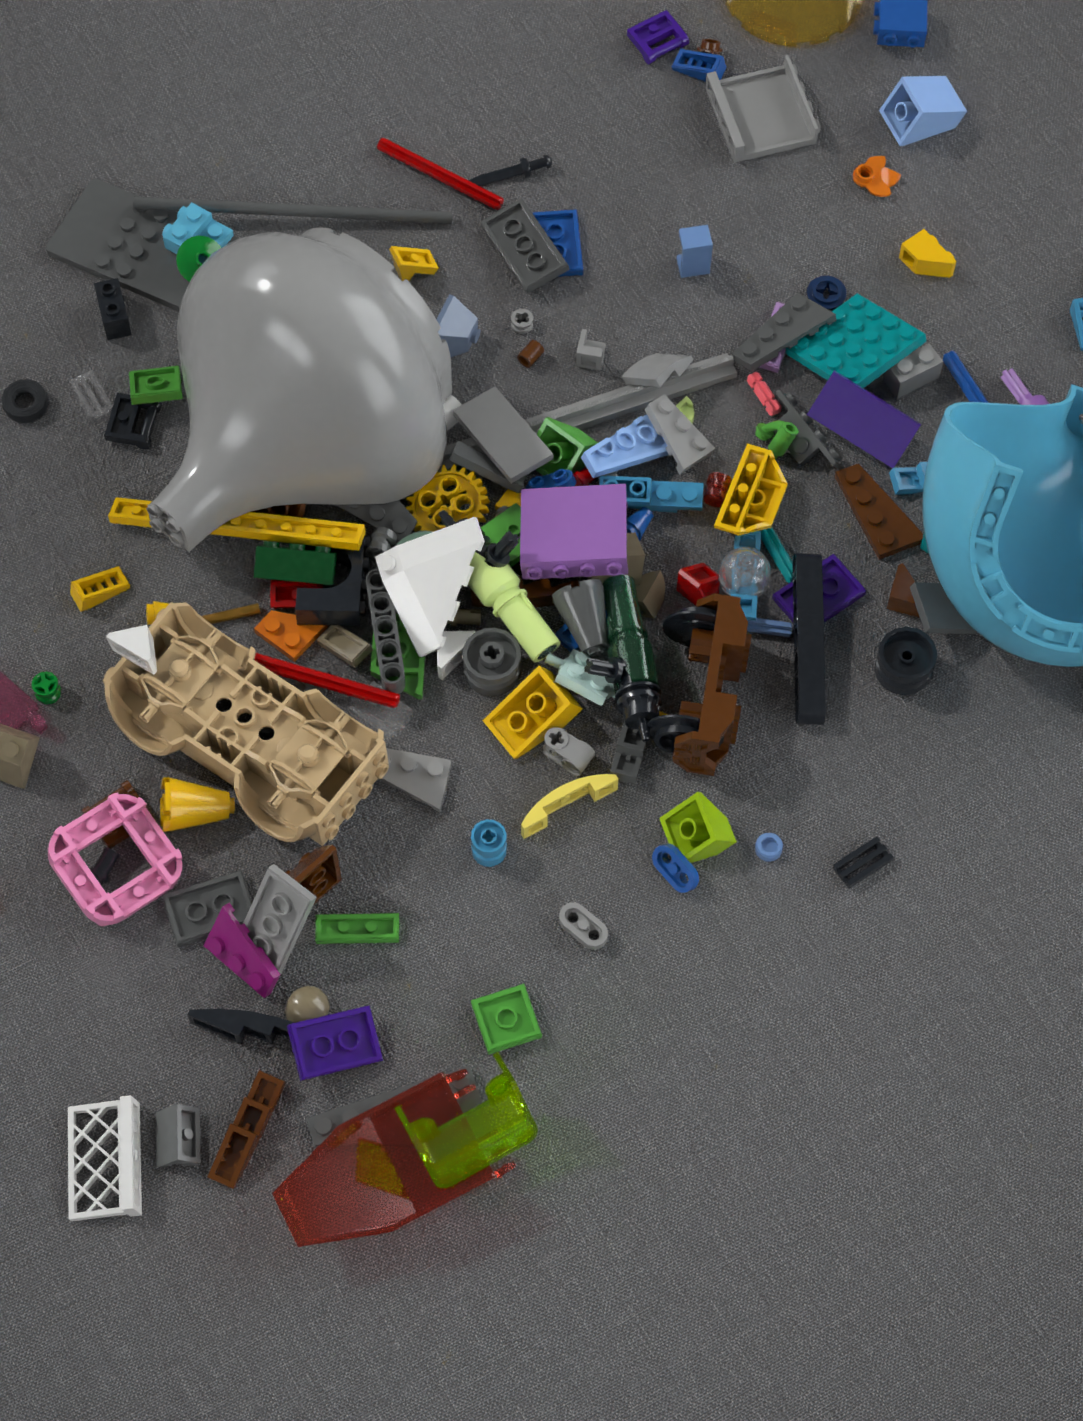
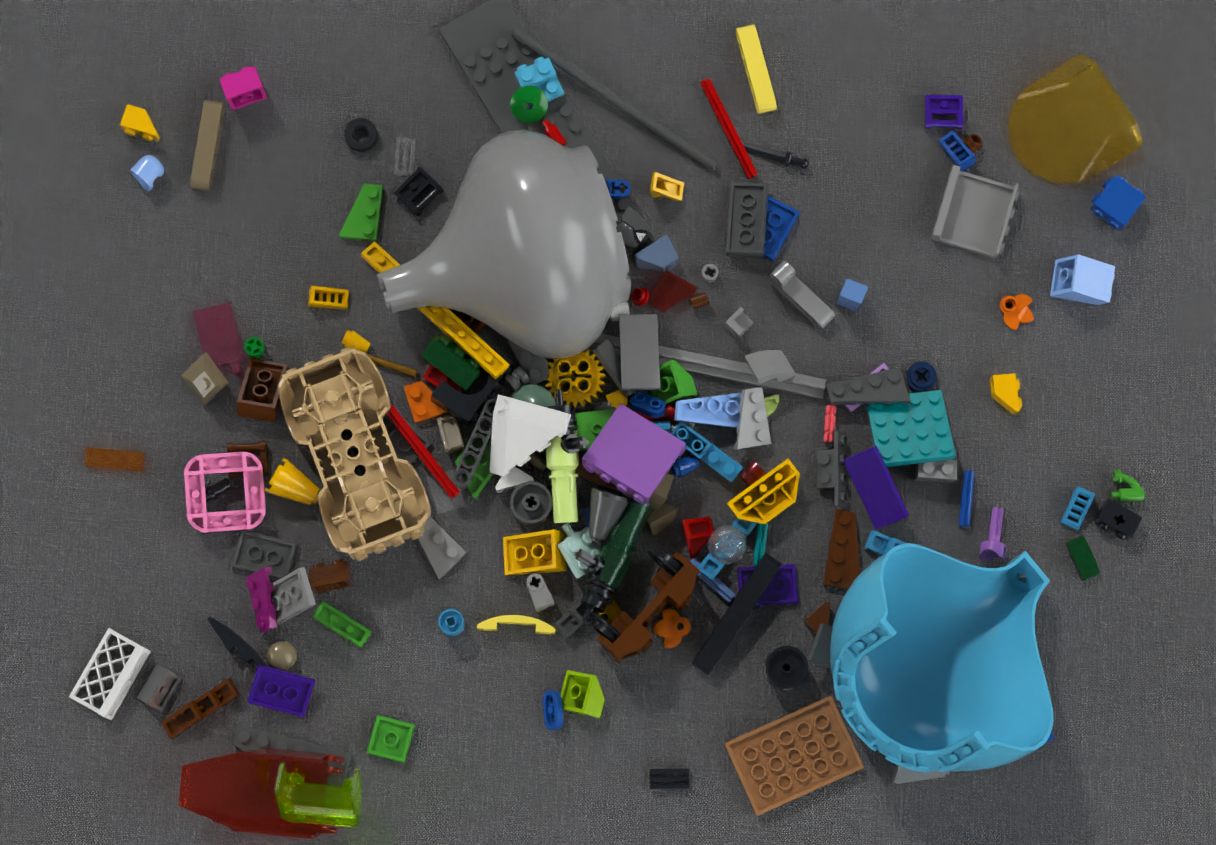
camera: 30 degrees right, 15 degrees up
black brick [94,278,132,340] -> none
white slope [106,625,157,675] -> none
bright green plate [129,366,183,405] -> none
light grey plate [559,902,608,950] -> none
bright green plant [755,420,799,460] -> none
medium blue tile [755,833,783,862] -> none
none -> reddish brown slope [237,358,288,422]
none -> bright green wing [339,183,383,242]
none -> red plate [632,287,649,306]
none -> clear red wing [647,270,697,312]
none -> orange plate [652,609,691,648]
none -> medium nougat plate [724,696,864,816]
none -> light yellow beam [736,24,777,114]
none -> light grey beam [769,261,835,329]

